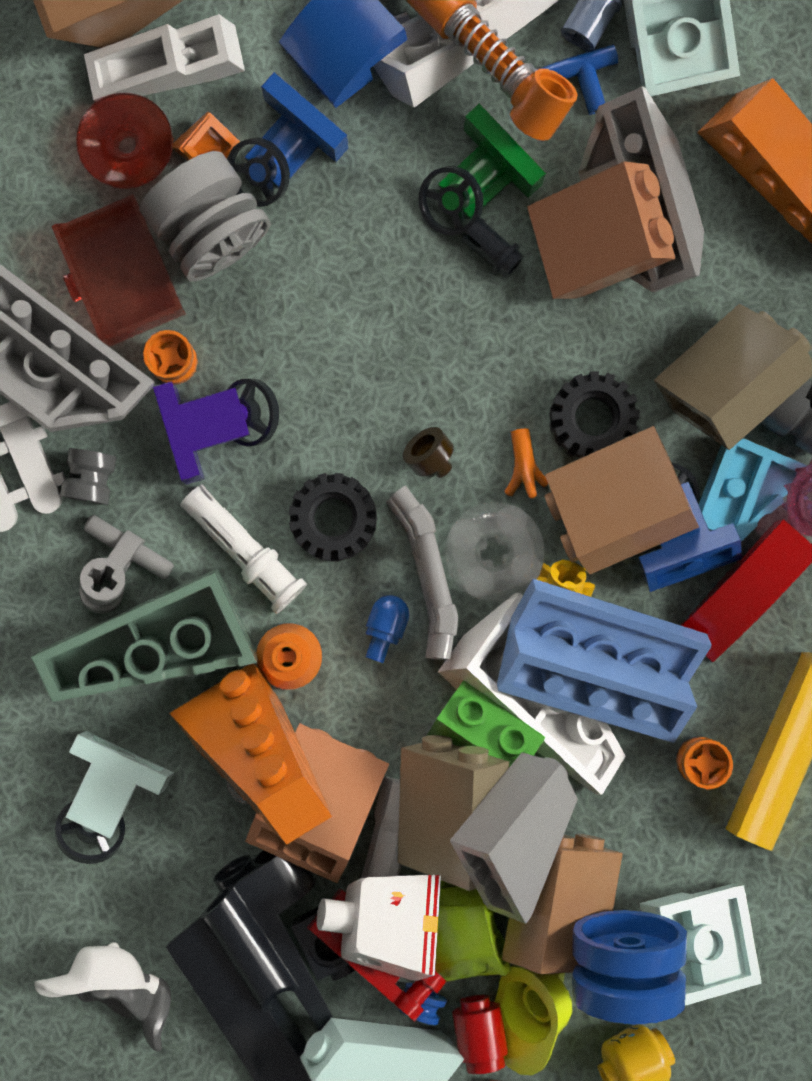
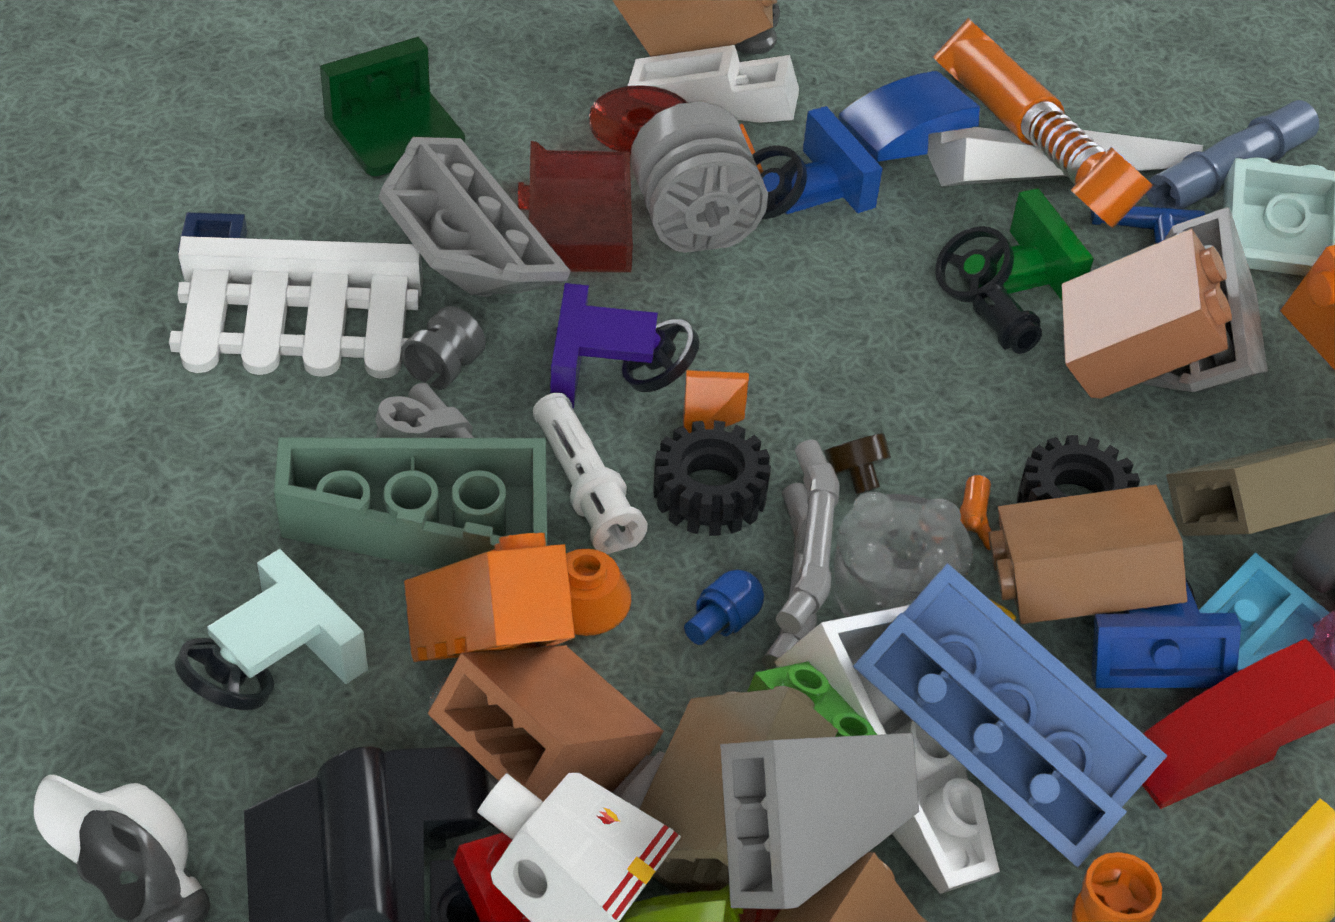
camera: 20 degrees right, 40 degrees down
orange wheel [143,330,198,385] -> none
none -> orange slope [683,370,749,433]

